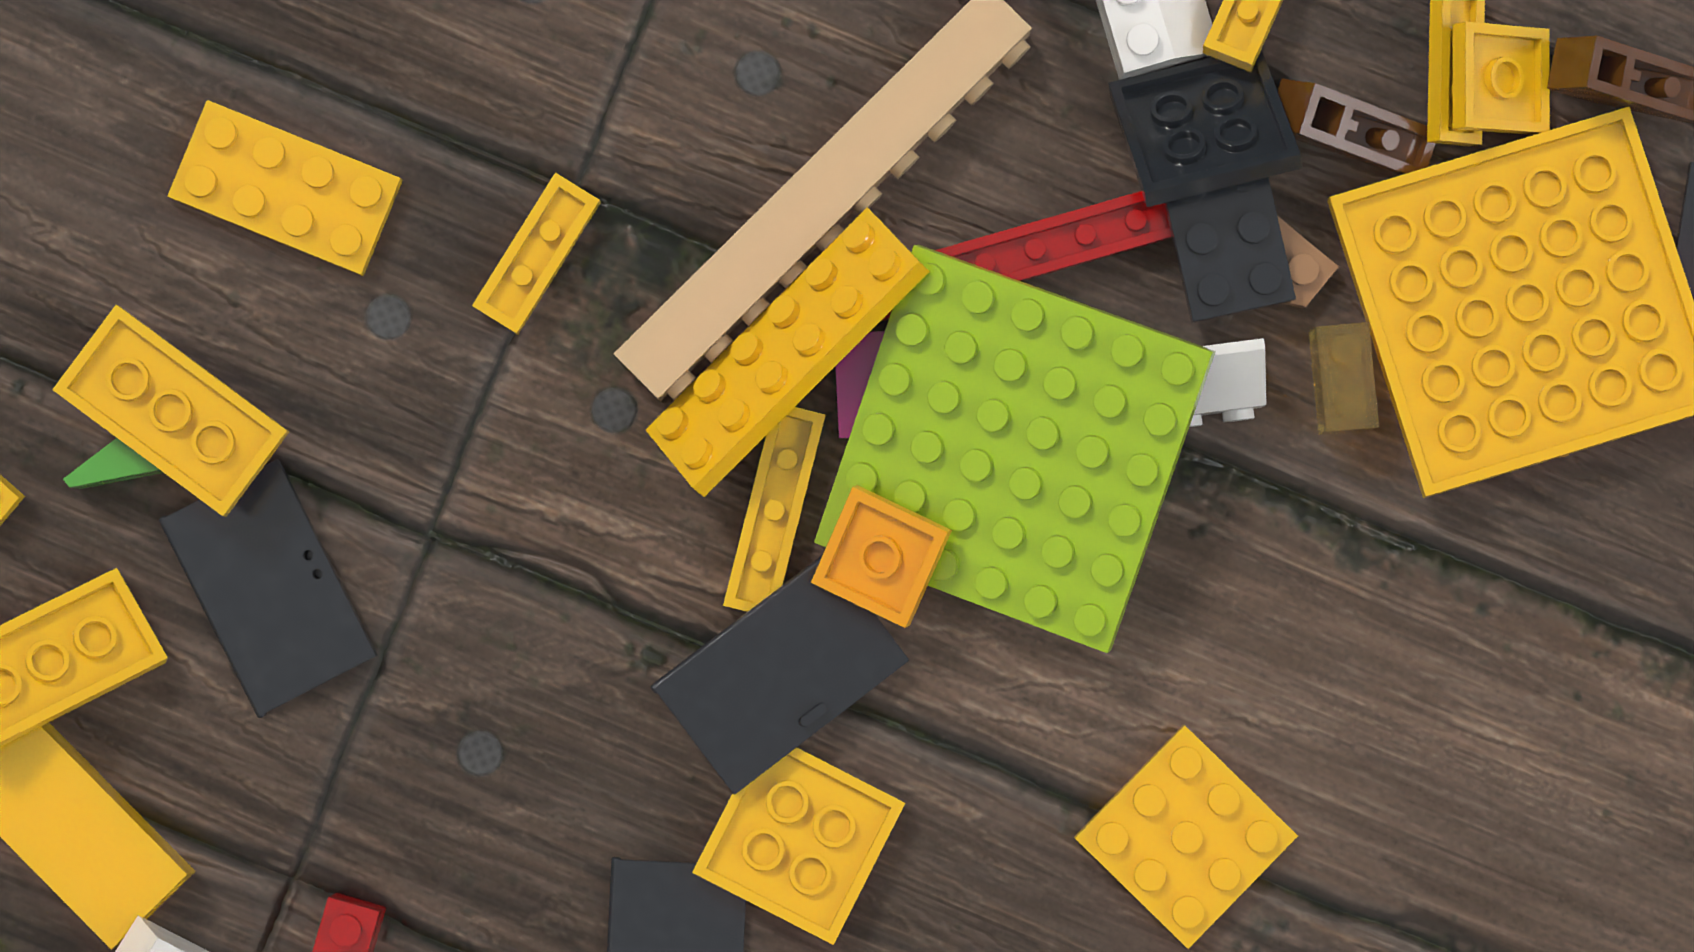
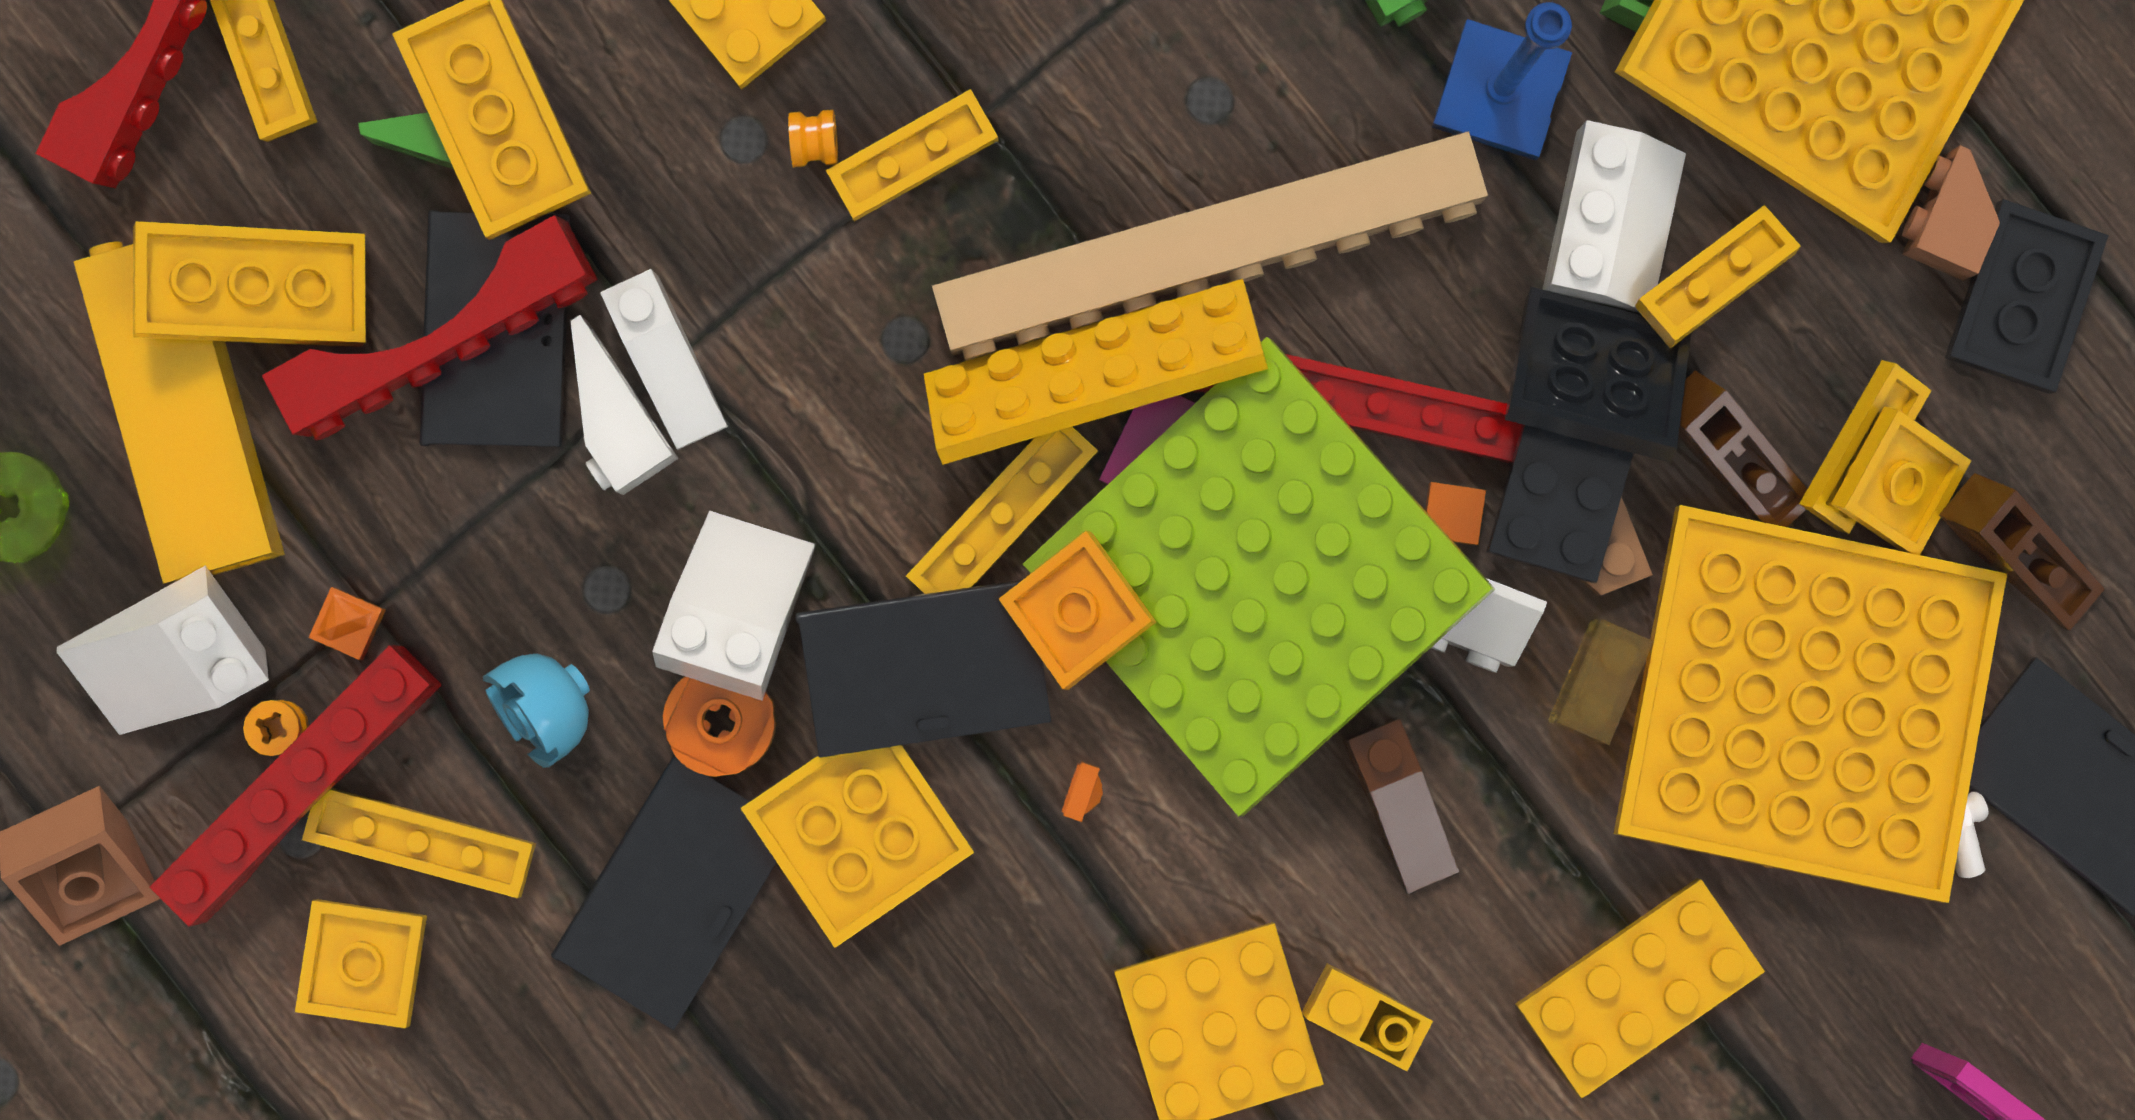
camera: 30 degrees right, 0 degrees up
none -> red arch [262,215,598,440]
none -> orange tile [308,587,386,660]
none -> medium azure cylinder [483,654,590,768]
none -> white slope [571,315,679,495]
none -> white slope [600,269,728,450]
none -> white slope [652,511,815,701]
none -> orange plate [663,677,776,777]
none -> light orange wheel [788,110,838,167]
none -> orange tile [1061,761,1103,822]
none -> yellow slope [1302,963,1433,1071]
none -> slope [1342,718,1459,894]
none -> orange tile [1425,482,1486,546]
none -> yellow plate [1515,878,1765,1099]

